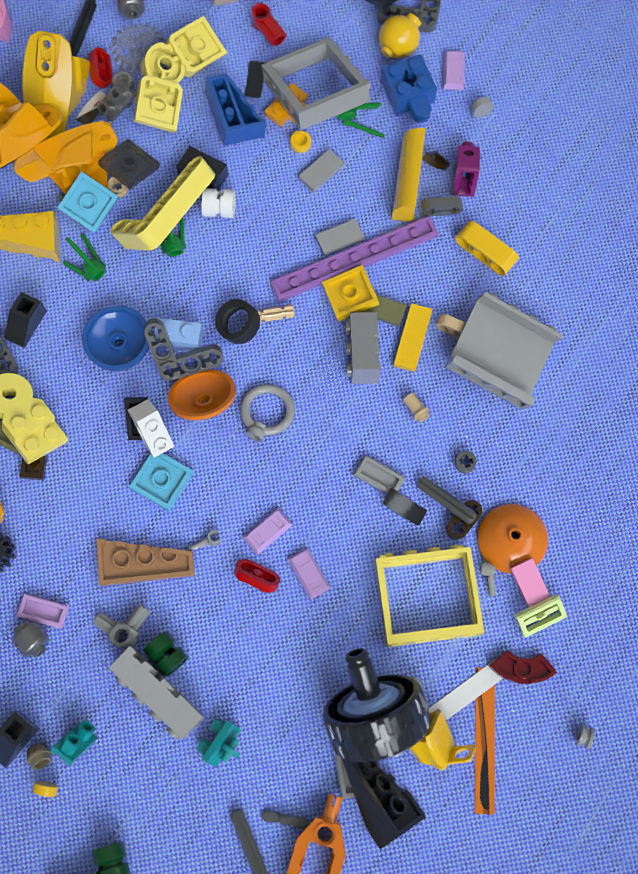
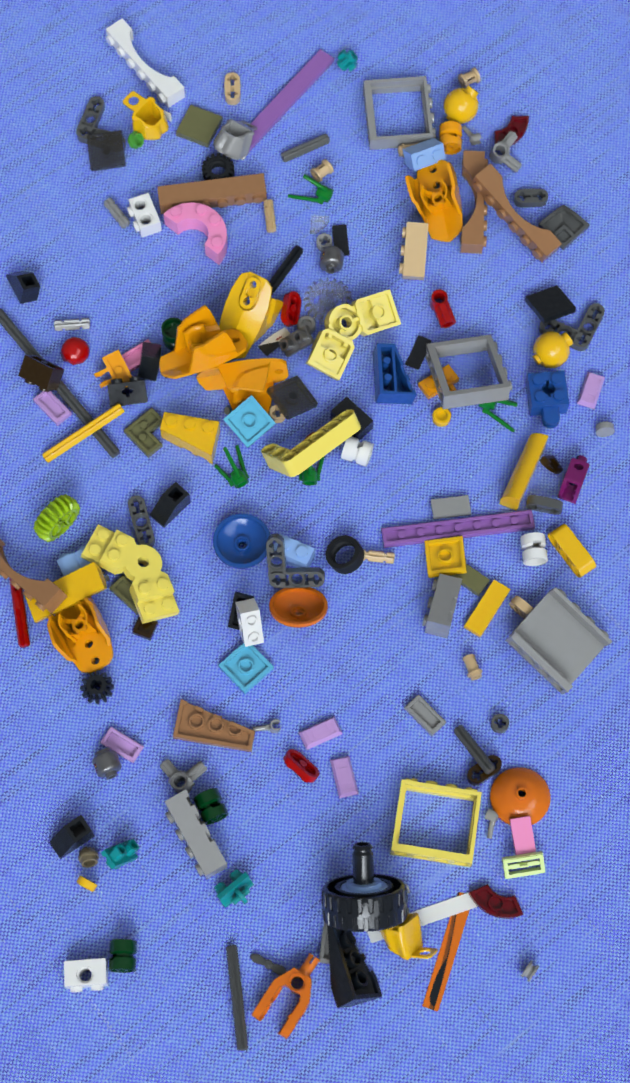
camera: 15 degrees right, 5 degrees down
light grey piece [240,384,295,442] -> none
light grey tile [299,149,344,193] -> none
black sticker [383,488,427,526] -> none
none -> white wheel [520,532,548,566]

